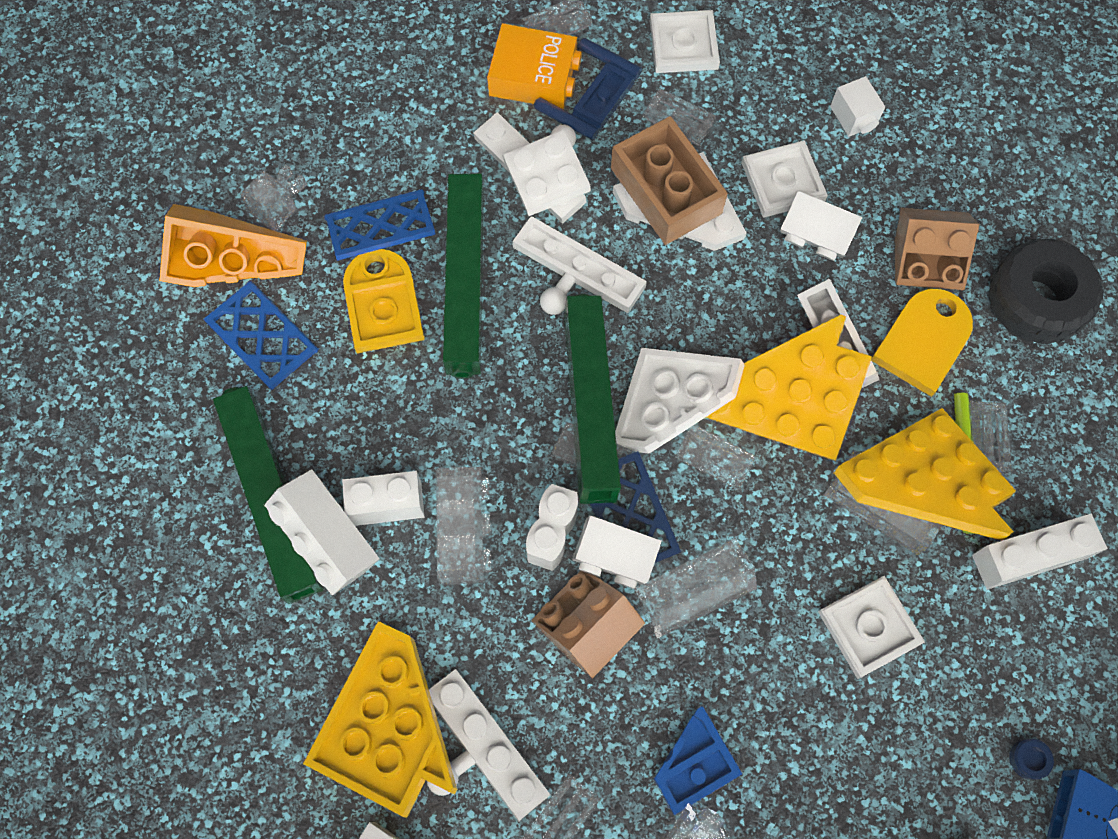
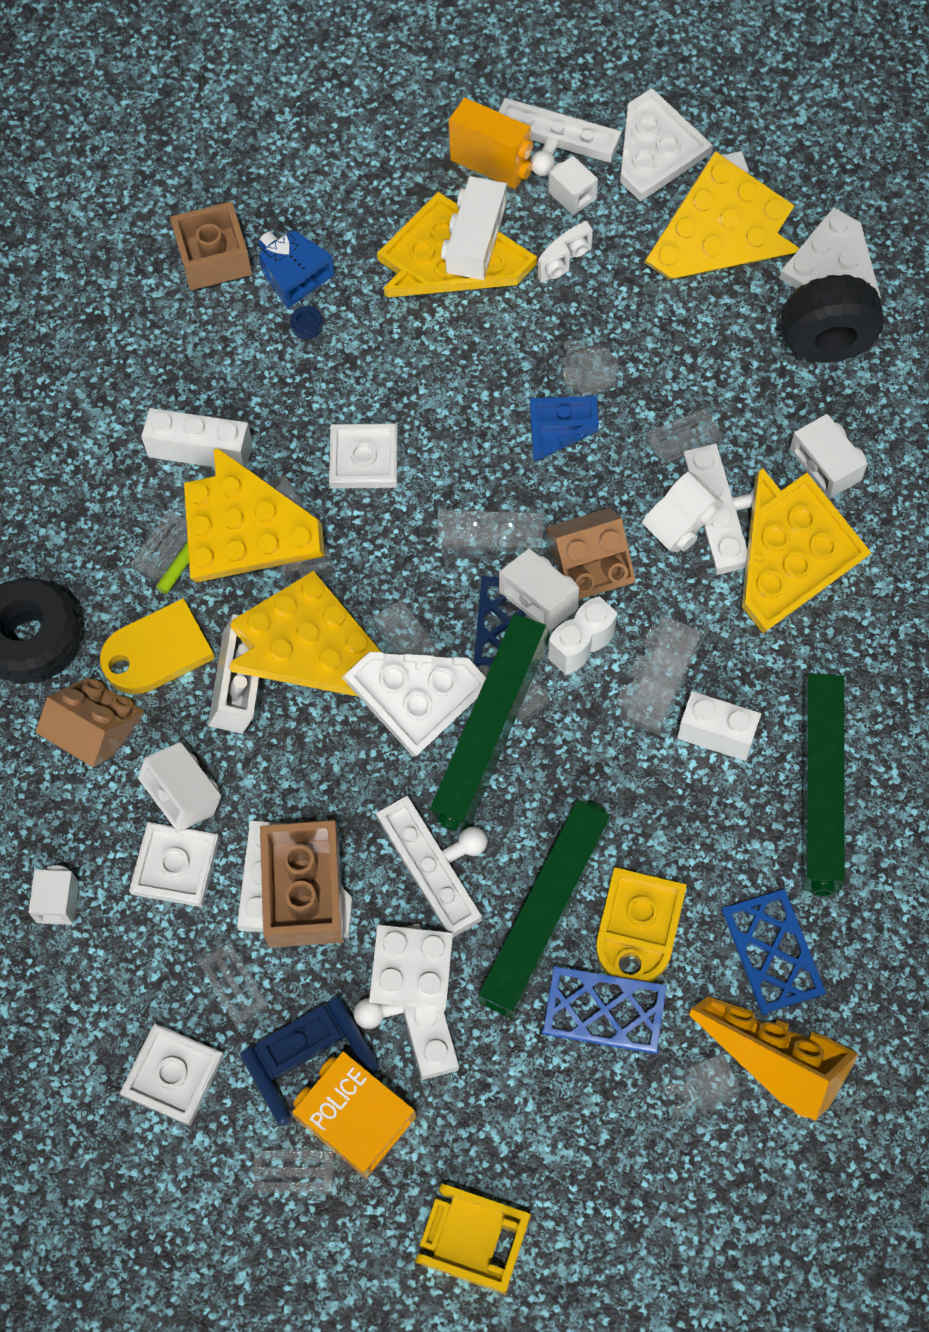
camera: 150 degrees left, 5 degrees down
white brick [264,470,380,595] -> none
none -> yellow container [415,1184,531,1295]
none -> white brick [642,472,723,552]

